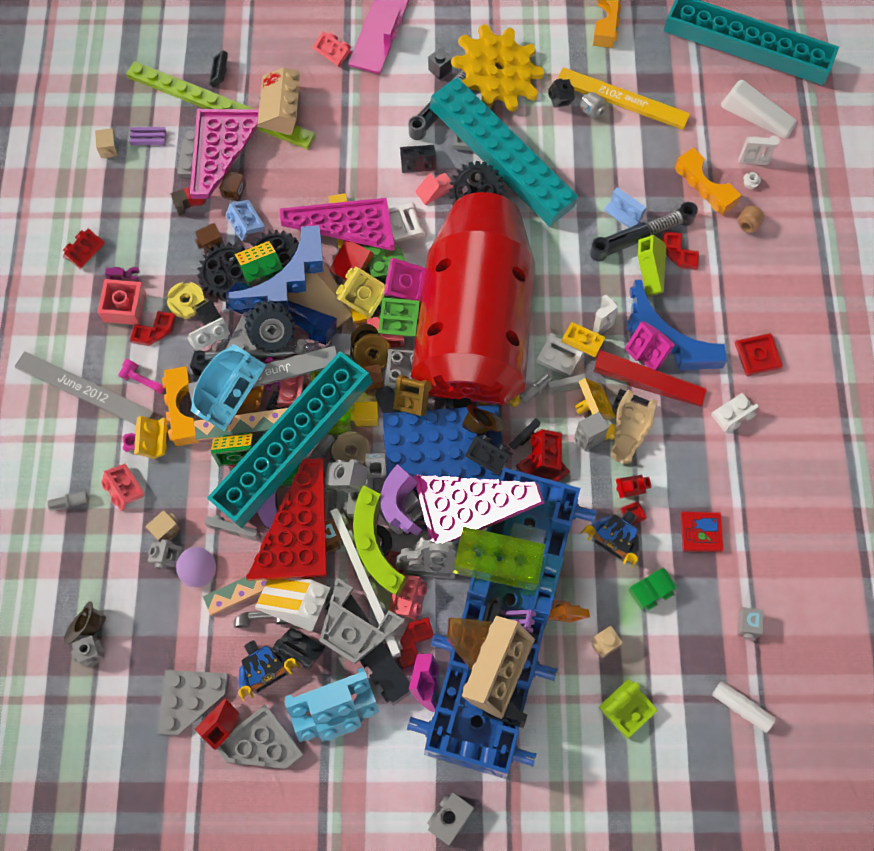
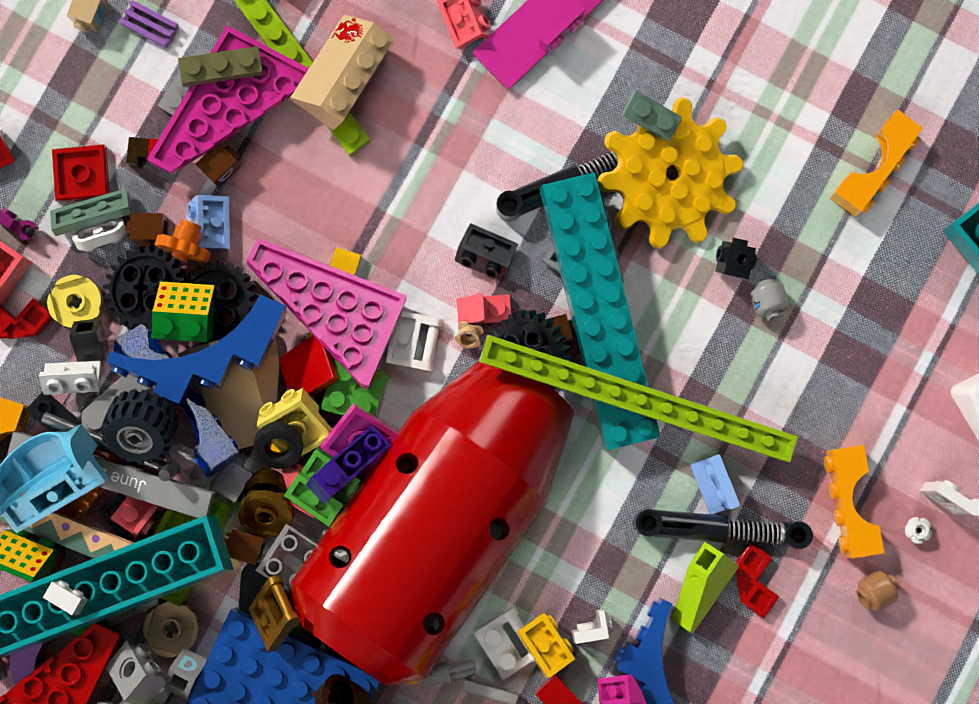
camera: 30 degrees right, 15 degrees up
yellow brick [351,401,379,427] -> none
brick [428,48,452,80] -> none
yellow tile [557,67,690,130] -> none
none -> white piece [43,580,88,615]
none -> sand green plate [50,188,132,236]
none -> red tile [52,144,110,203]
none -> white plate [72,218,127,251]
none -> orange plant [154,220,211,263]
none -> olive plate [178,46,263,87]
none -> black tyre [253,422,304,469]
none -> dark purple slope [306,425,391,505]
none -> tan plate [455,321,484,348]
none -> lime plate [479,335,798,462]
none -> sand green plate [621,90,682,141]

